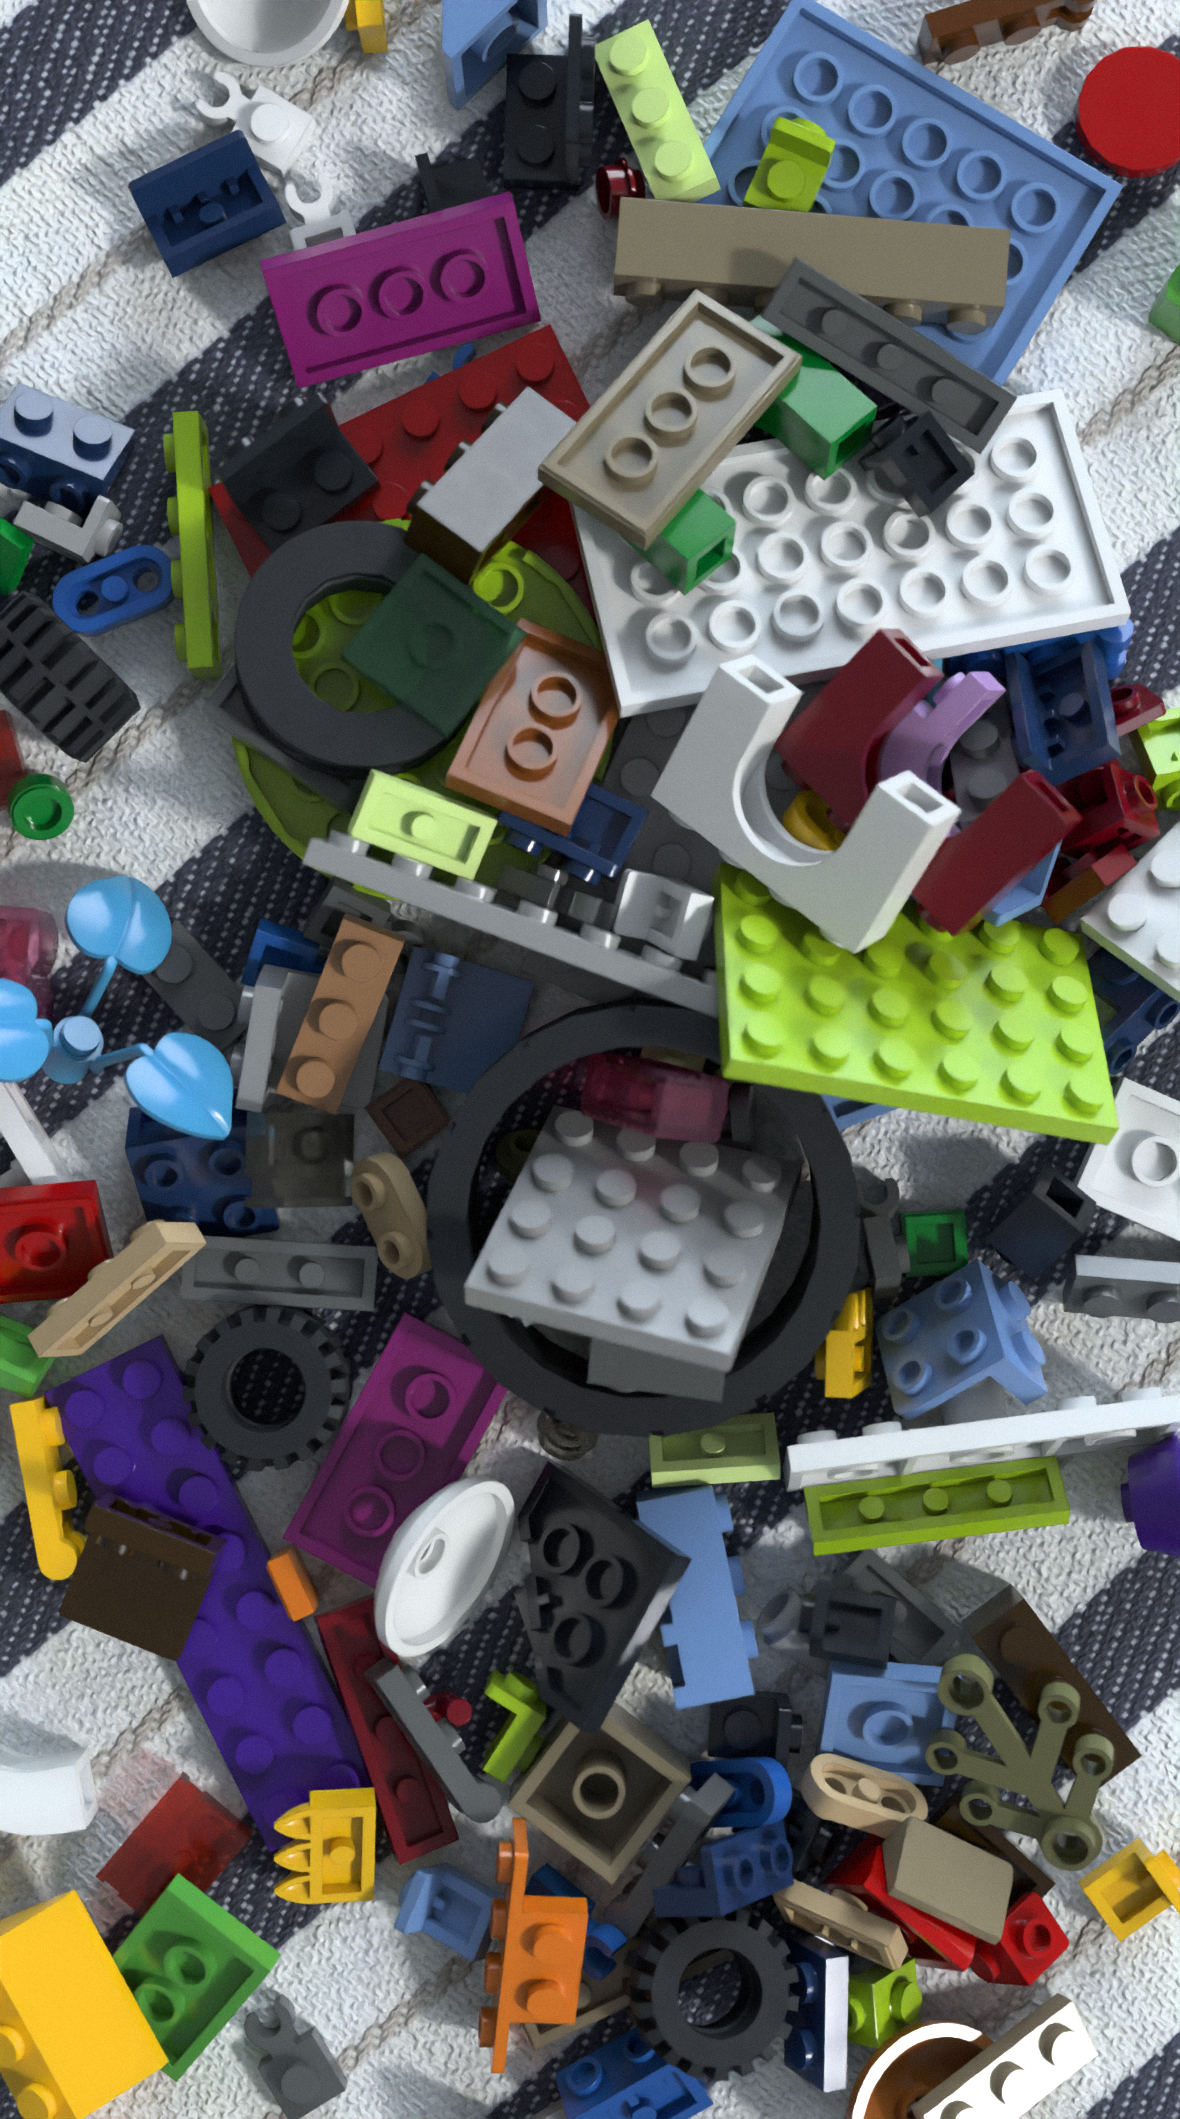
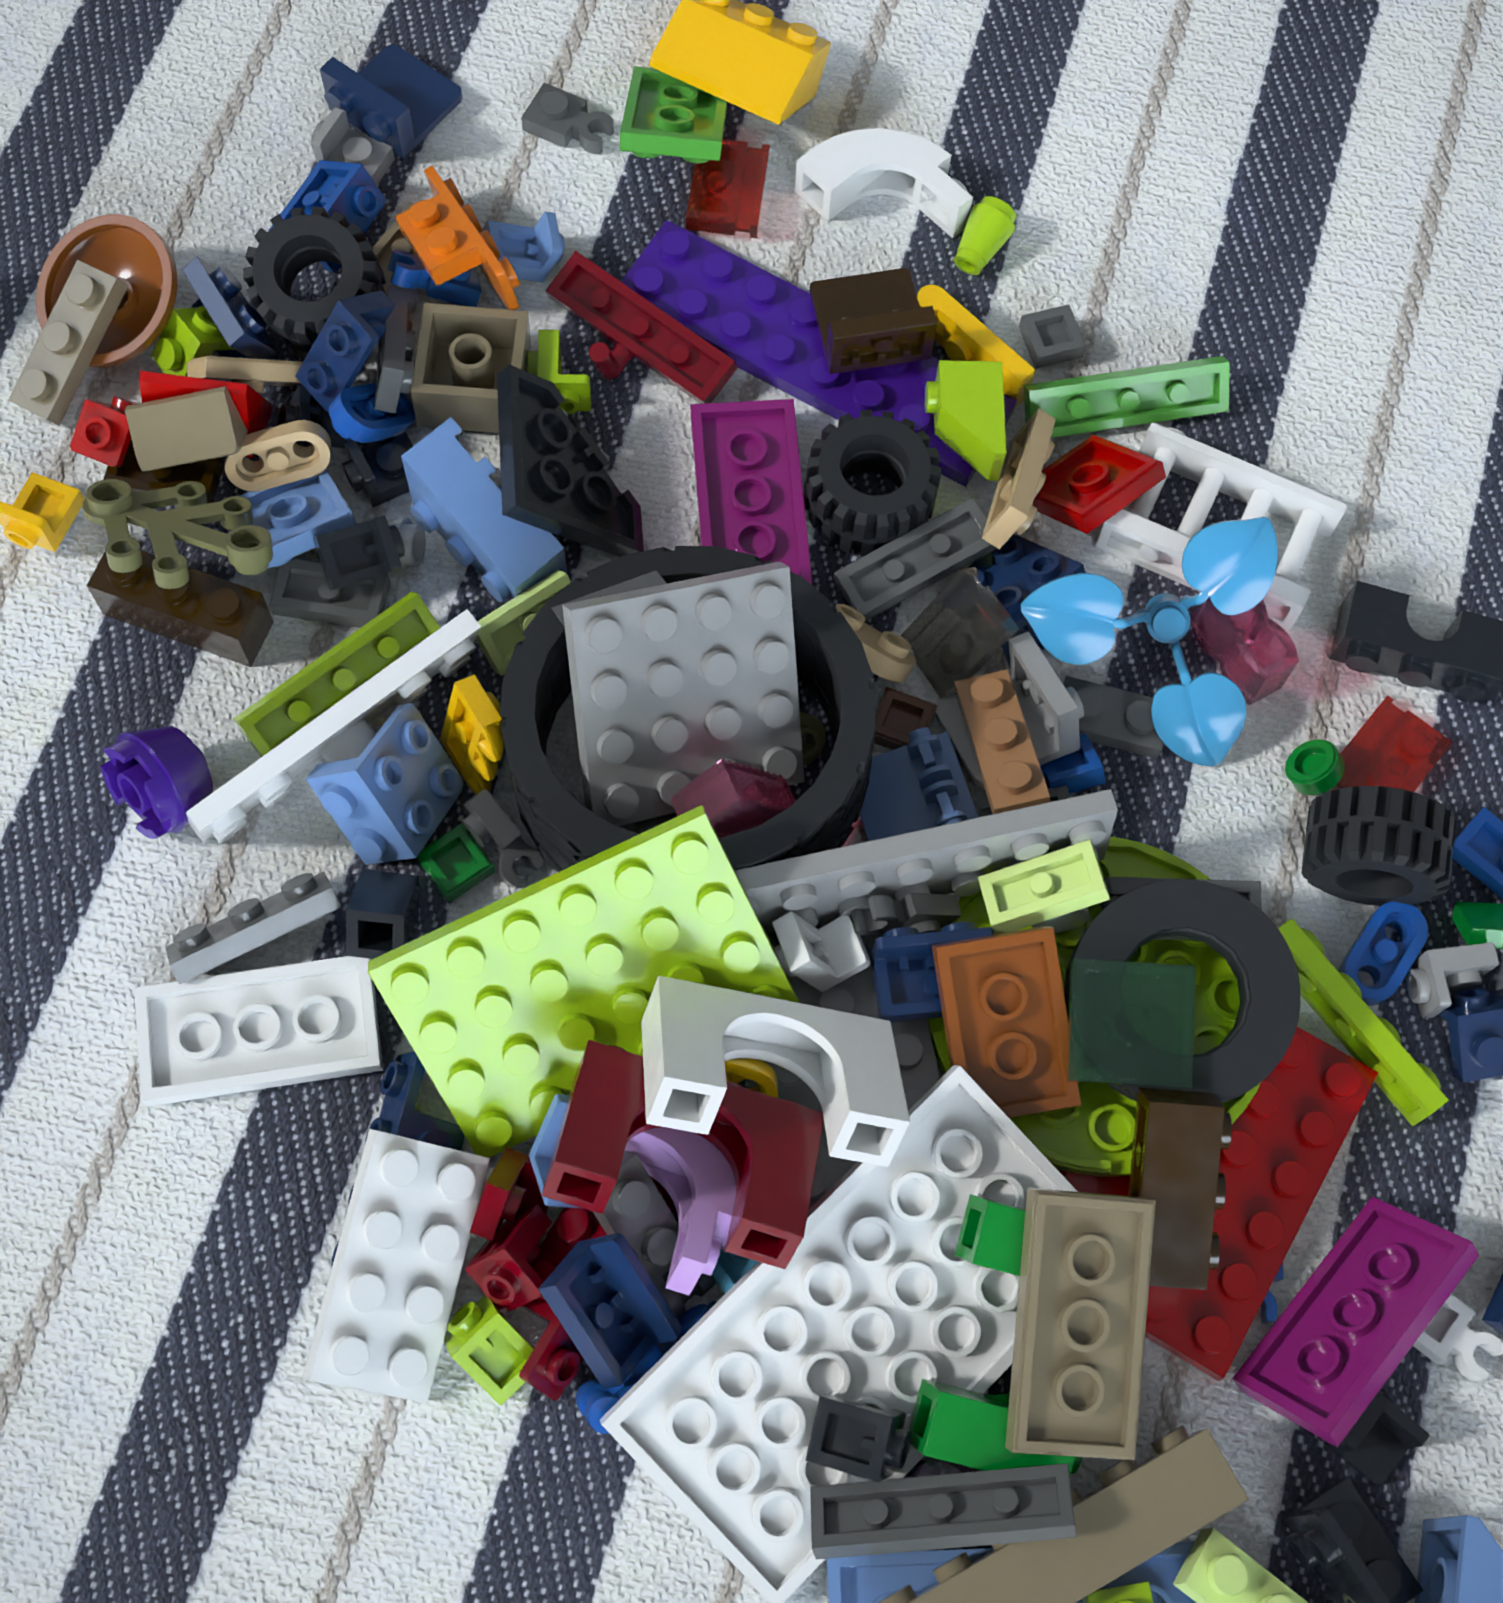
camera: 140 degrees right, 20 degrees down
black bracket [215,391,381,553] -> none
orange tile [266,1544,321,1622] -> none
yellow plate [274,1787,376,1904] -> none
dark grey plate [363,1658,501,1823] -> none
white dish [374,1475,515,1657] -> none
dark red plate [595,157,646,220] -> none
none -> lime slope [925,360,1006,481]

